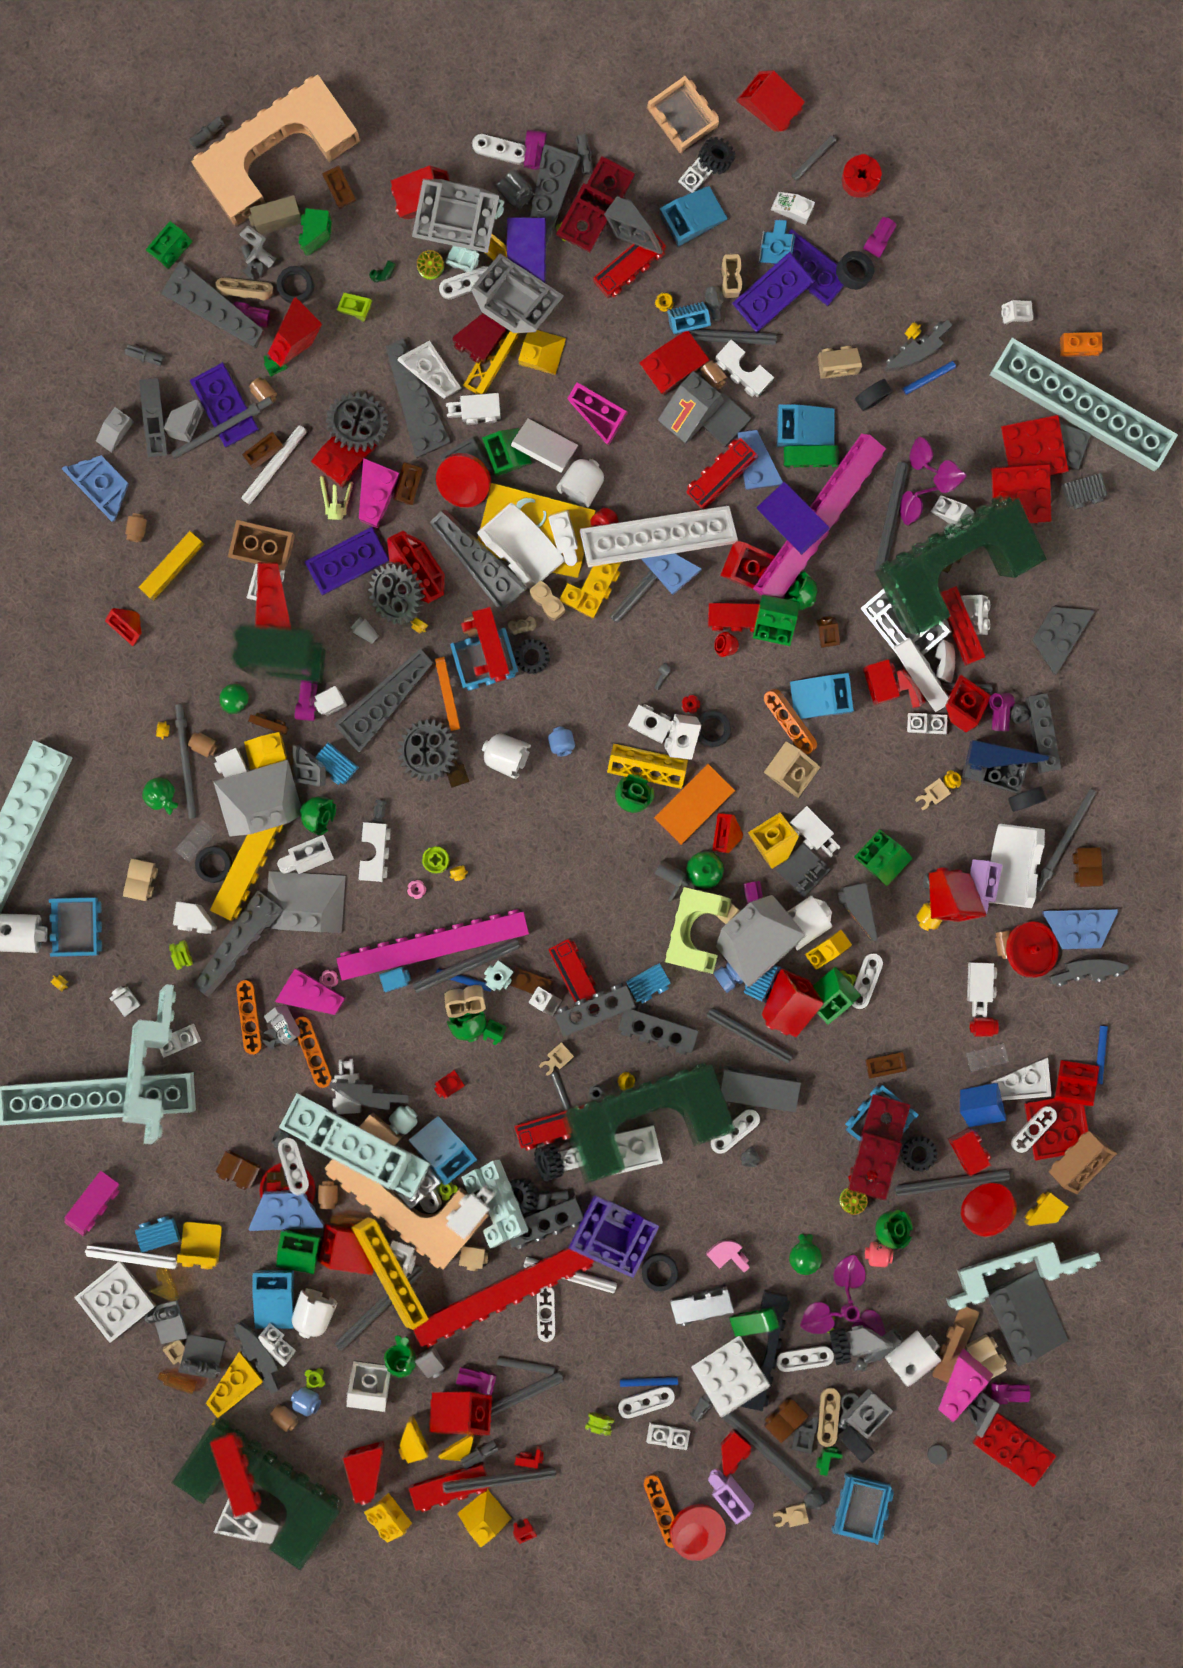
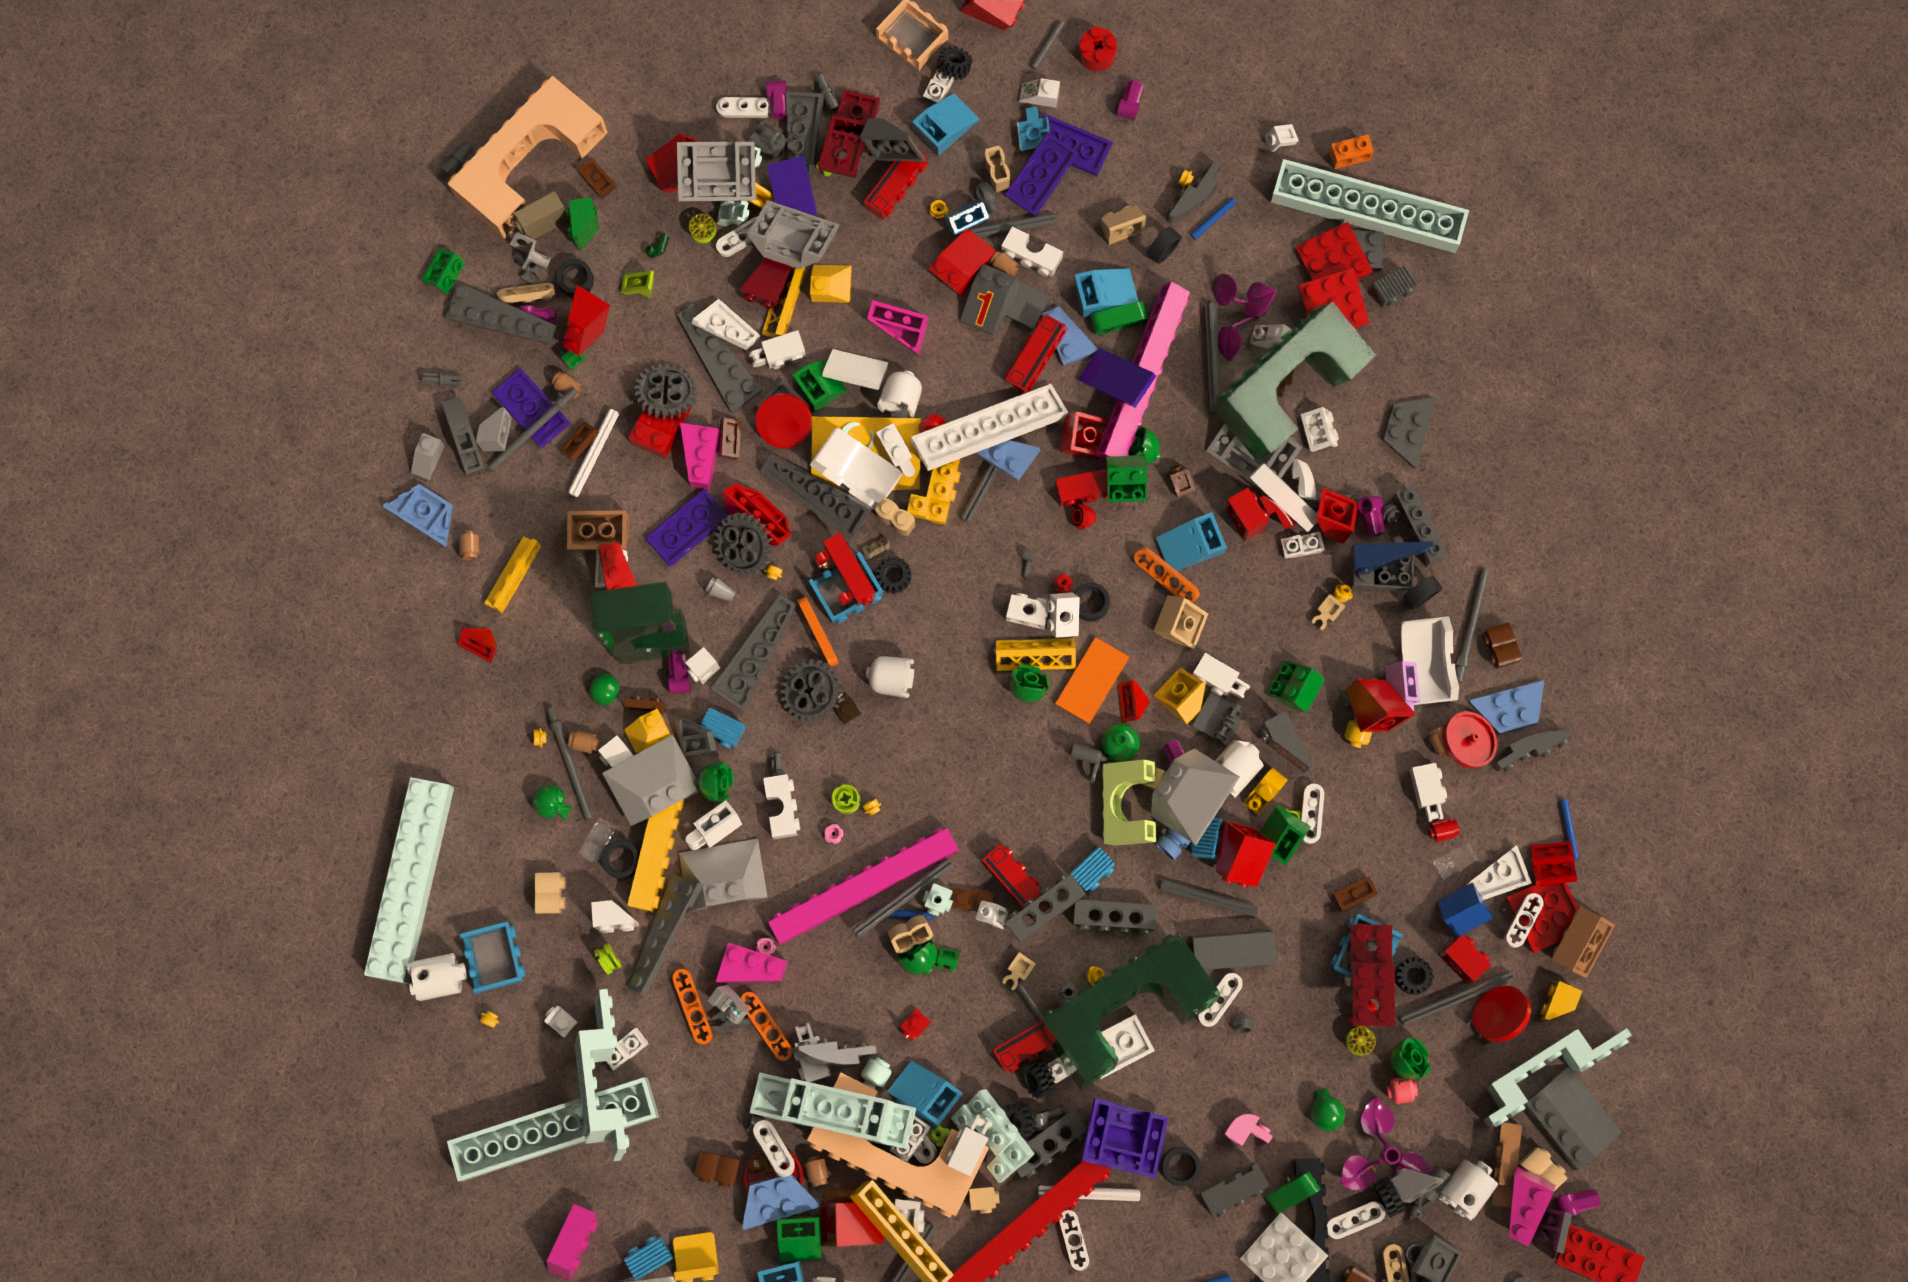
camera: 15 degrees left, 10 degrees down
yellowish green plant [320,476,353,520] -> none
dark azure brick [379,967,411,992] -> none
medium blue head [548,727,575,757] -> none
black tyre [836,251,874,290] -> none
red fence [936,586,985,666] -> none

